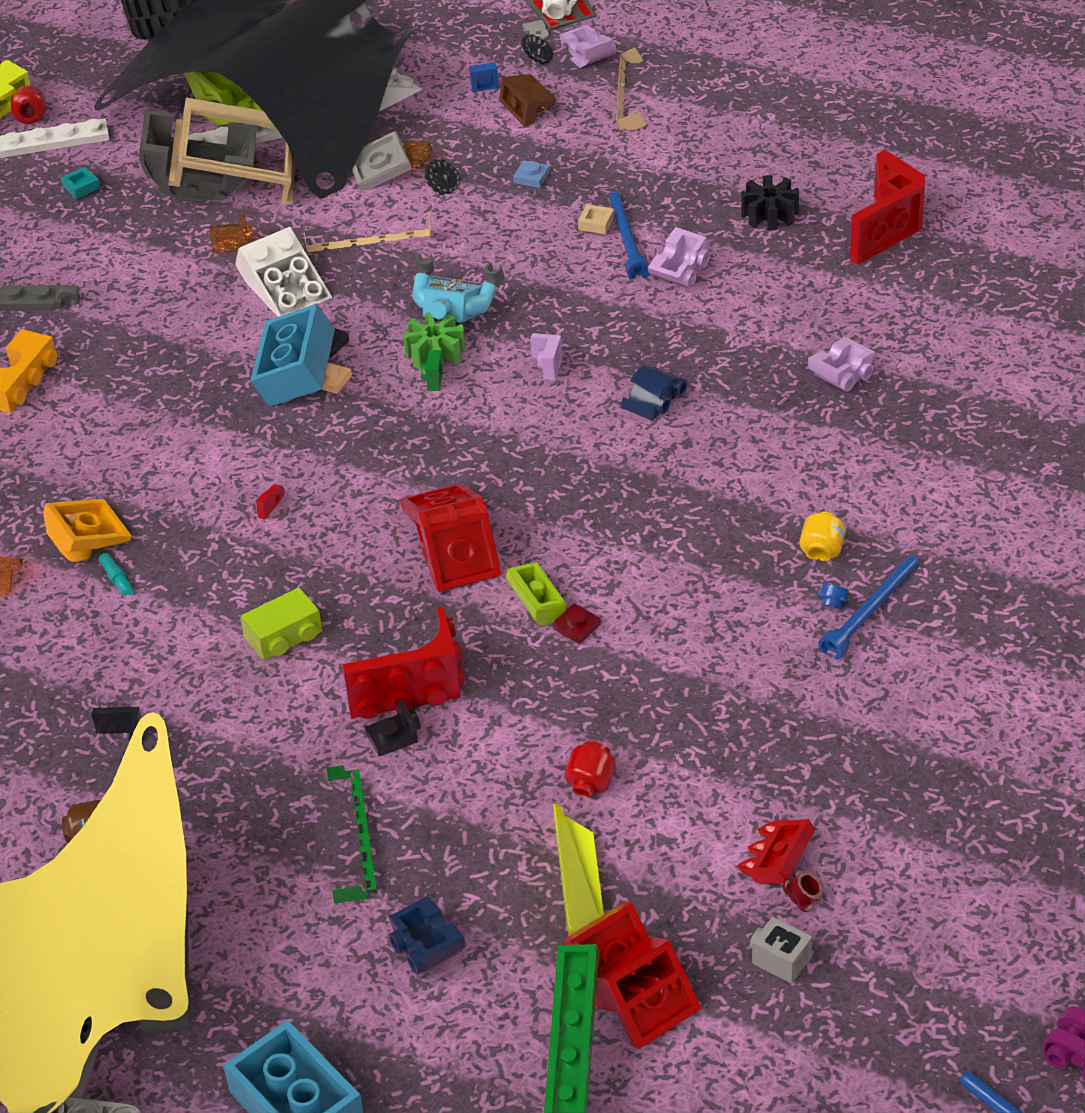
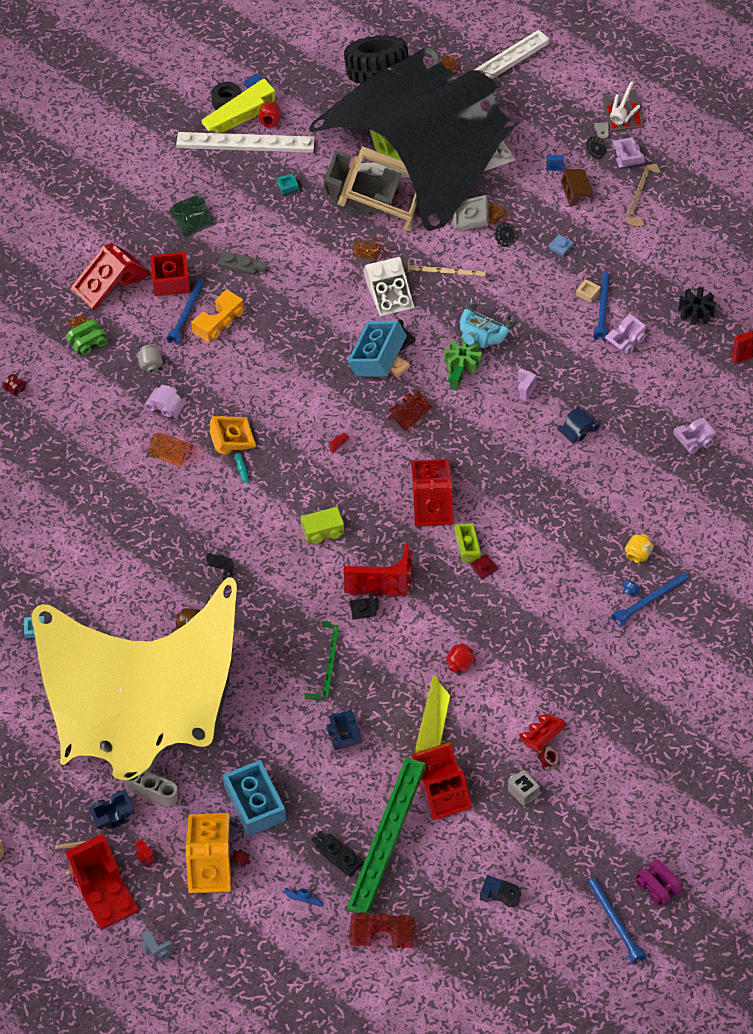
camera: 15 degrees right, 10 degrees up
none -> clear red bracket [387,391,432,431]

